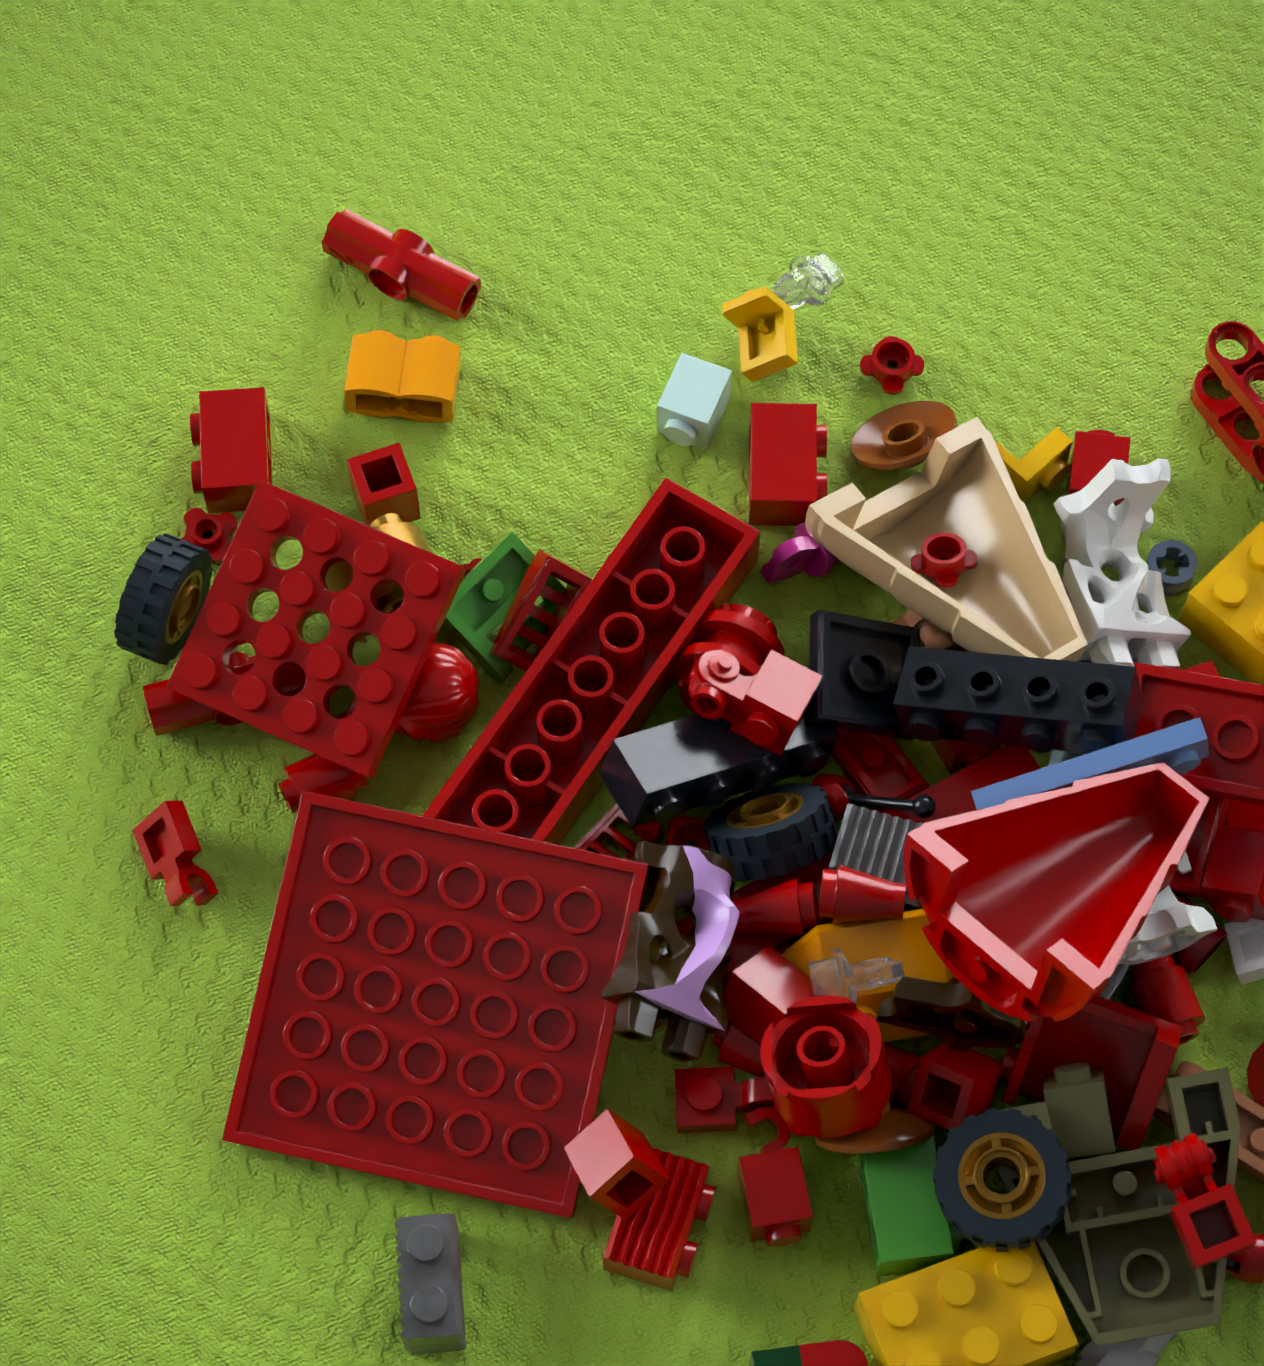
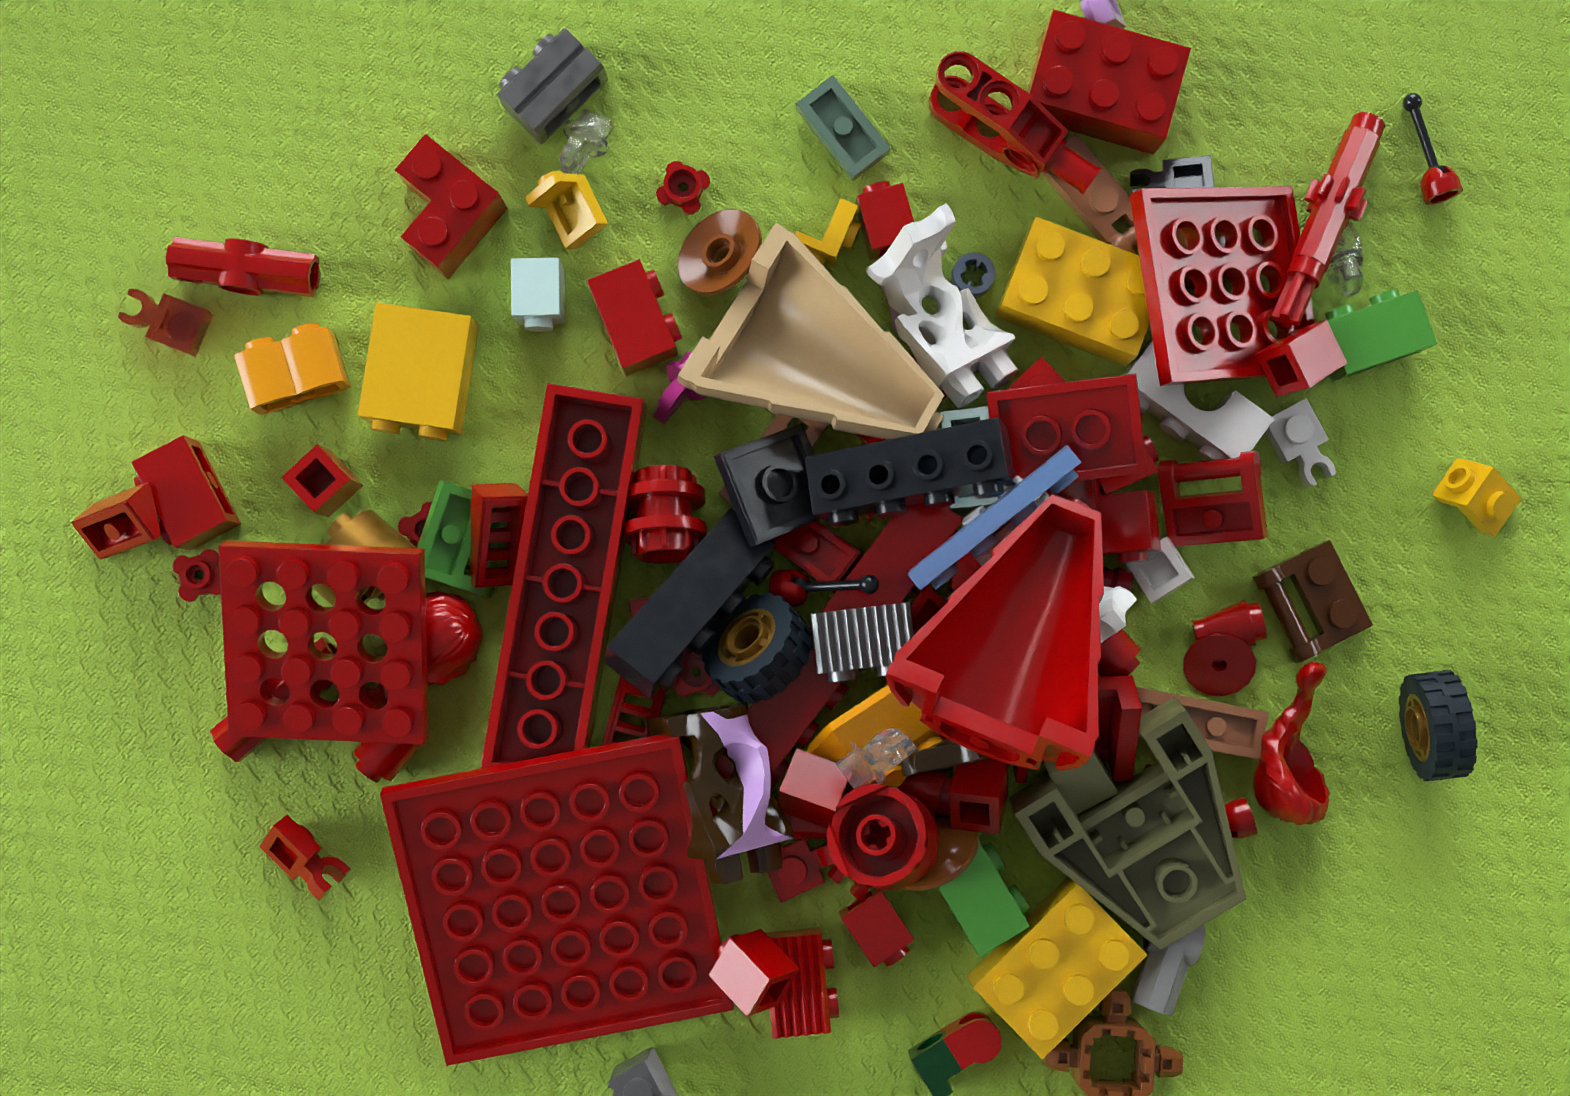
camera: 30 degrees left, 20 degrees up
black wheel [114,533,213,665] -> none
brick [688,649,822,756] -> none
red cone [732,878,820,936] -> none
red cone [818,864,906,924] -> none
red plate [911,532,978,588] -> none
black wheel [933,1108,1071,1252] -> none
red brick [1153,1133,1257,1271] -> none
none -> red slope [71,482,161,560]
none -> clear red plate [118,289,213,357]
none -> yellow brick [358,302,479,441]
none -> red brick [395,134,508,279]
none -> flat silver brick [497,28,608,144]
none -> sand green plate [796,75,891,181]

